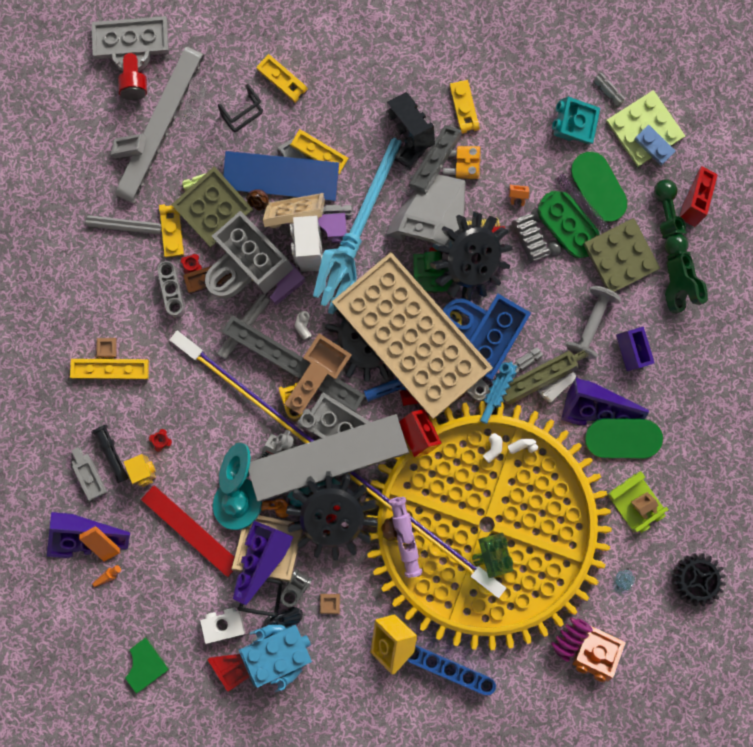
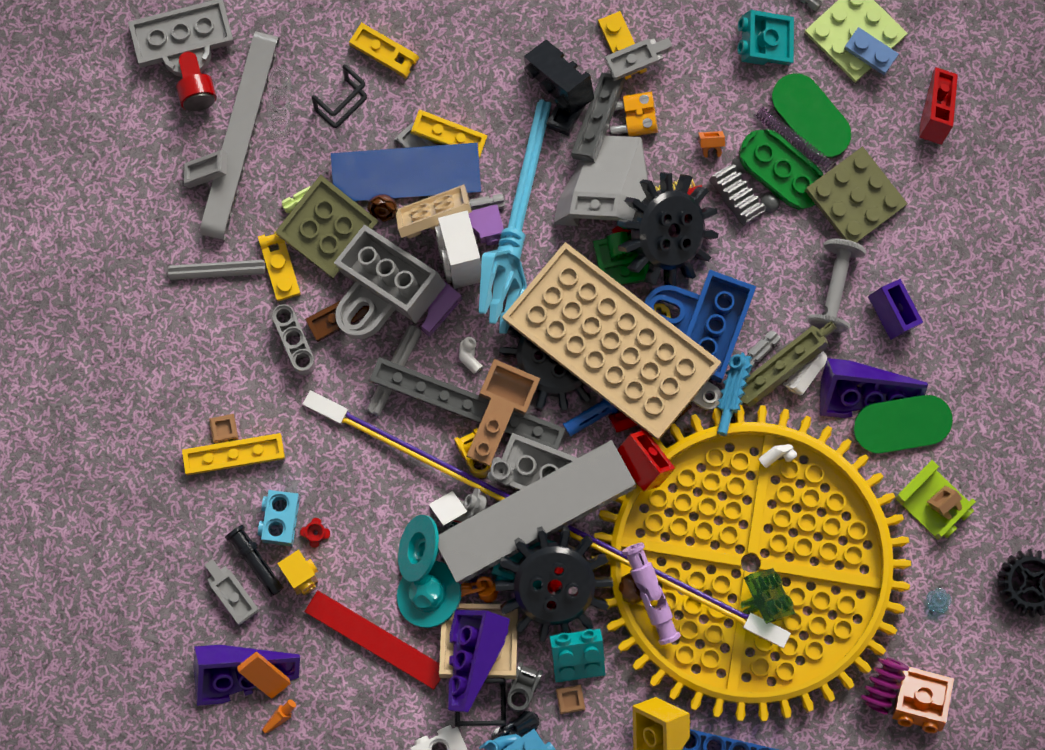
camera: 10 degrees left, 5 degrees down
red plate [181,254,202,274] -> none
white arm [483,433,503,463] -> none
dark green piece [653,179,708,314] -> none
none -> medium azure brick [258,490,300,547]
none -> white sticker [429,491,468,526]
none -> teal plate [550,629,606,683]
none -> light grey hinge [604,37,673,81]

